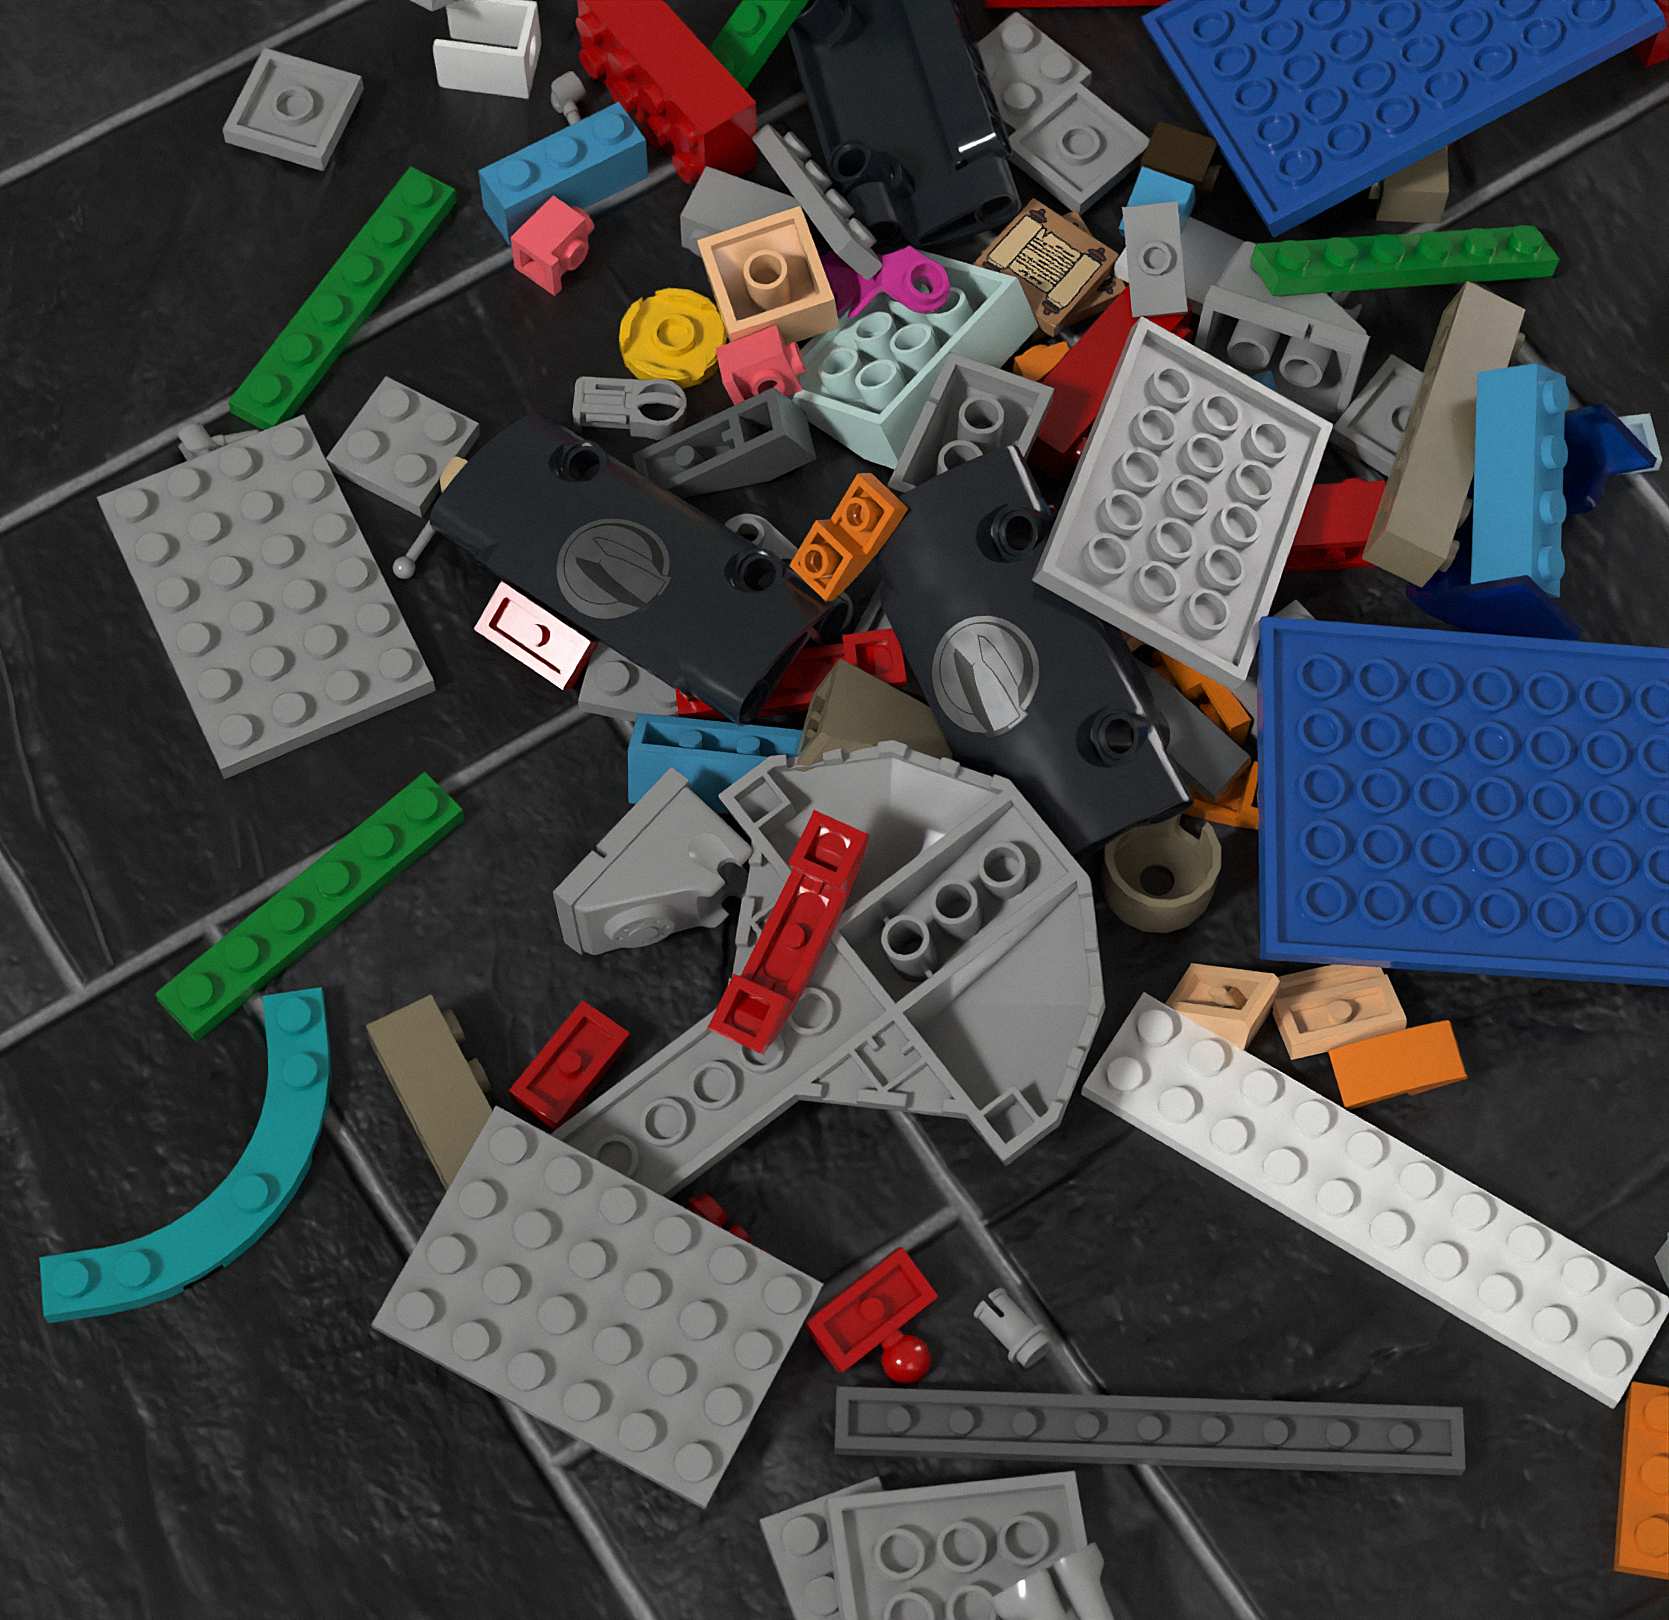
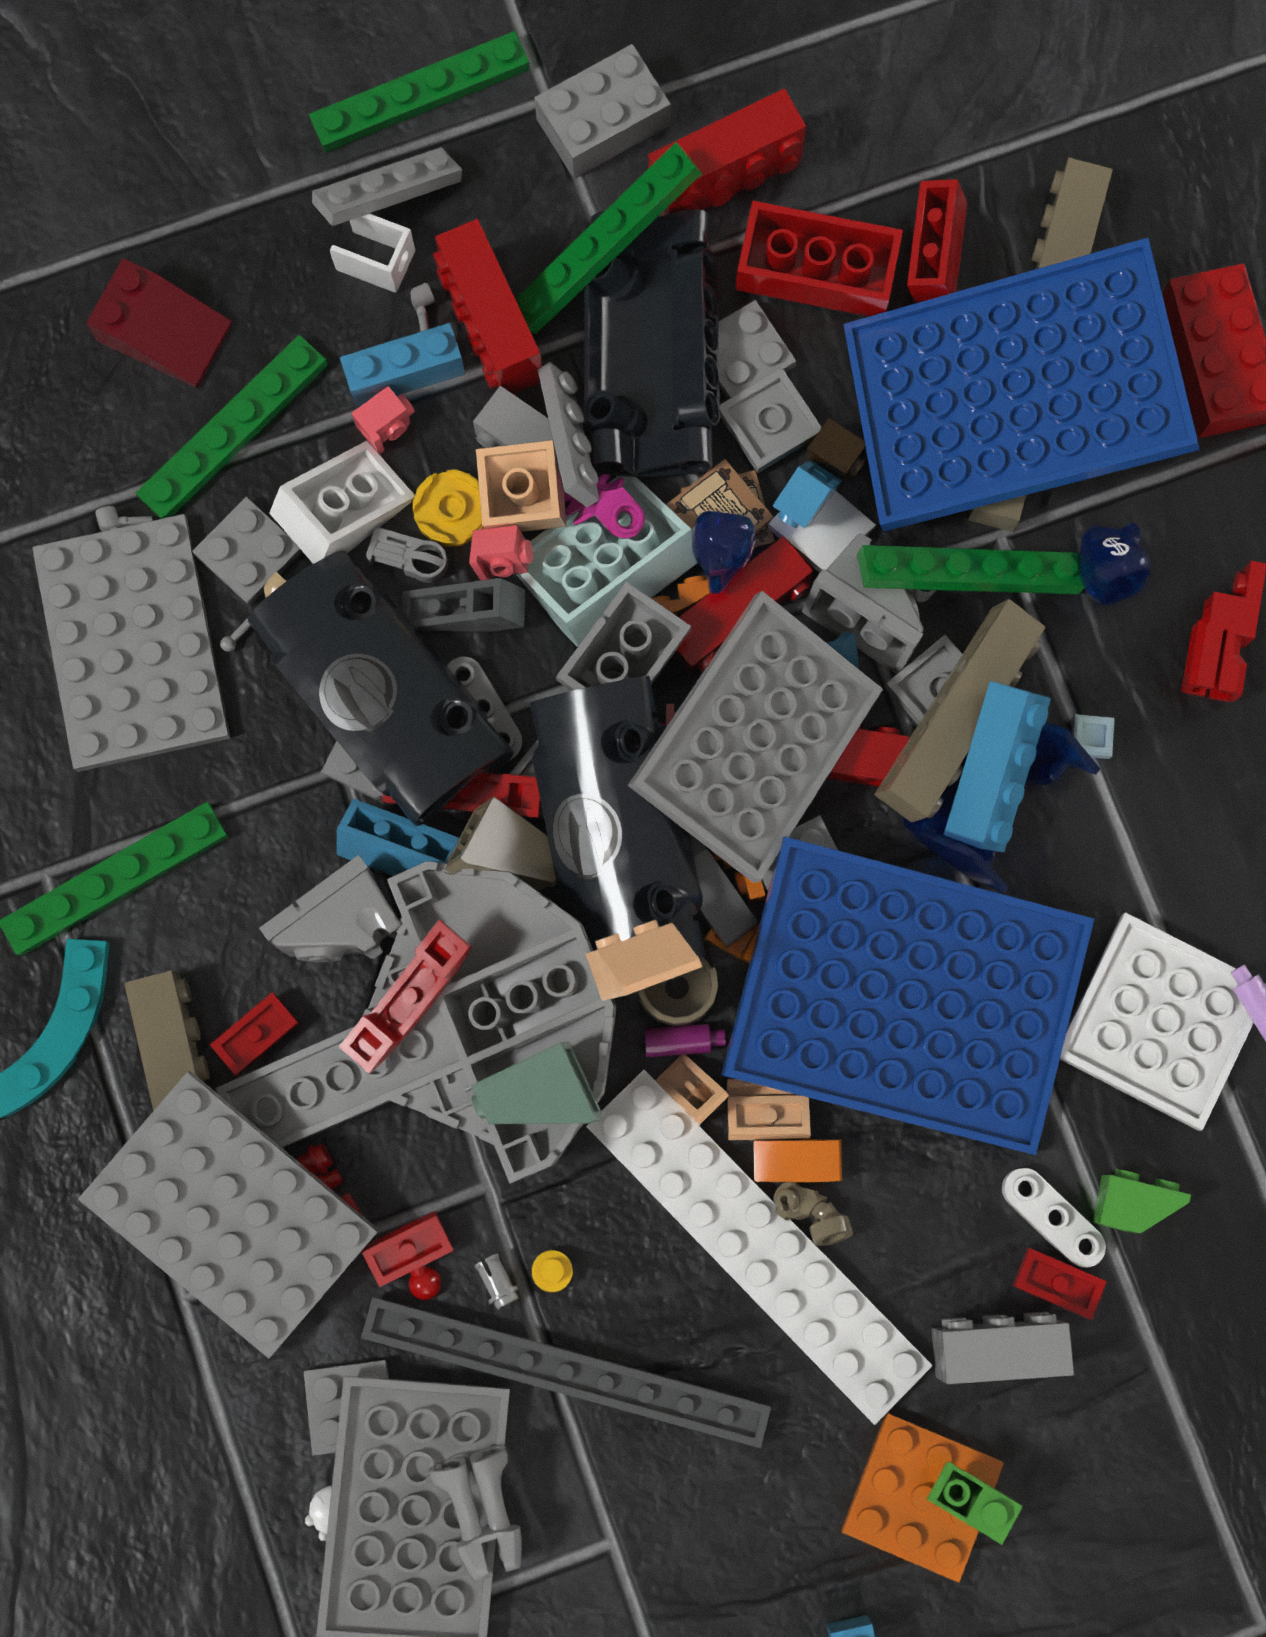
camera: 15 degrees right, 15 degrees up
light grey plate [223,48,364,171] -> none
plate [474,581,599,690] -> none
orange slope [789,473,909,601] -> none
light grey plate [1122,201,1188,320] -> none
none -> dark red slope [86,258,232,388]
none -> white slope [270,441,415,564]
none -> sand green slope [471,1042,604,1124]
none -> yellow plate [532,1250,573,1292]
none -> light nougat slope [585,920,702,1001]
none -> magenta cylinder [644,1024,725,1057]
none -> clear blue piece [692,511,756,594]
none -> dark tan arm [773,1182,853,1246]
none -> clear blue piece [1079,522,1151,605]

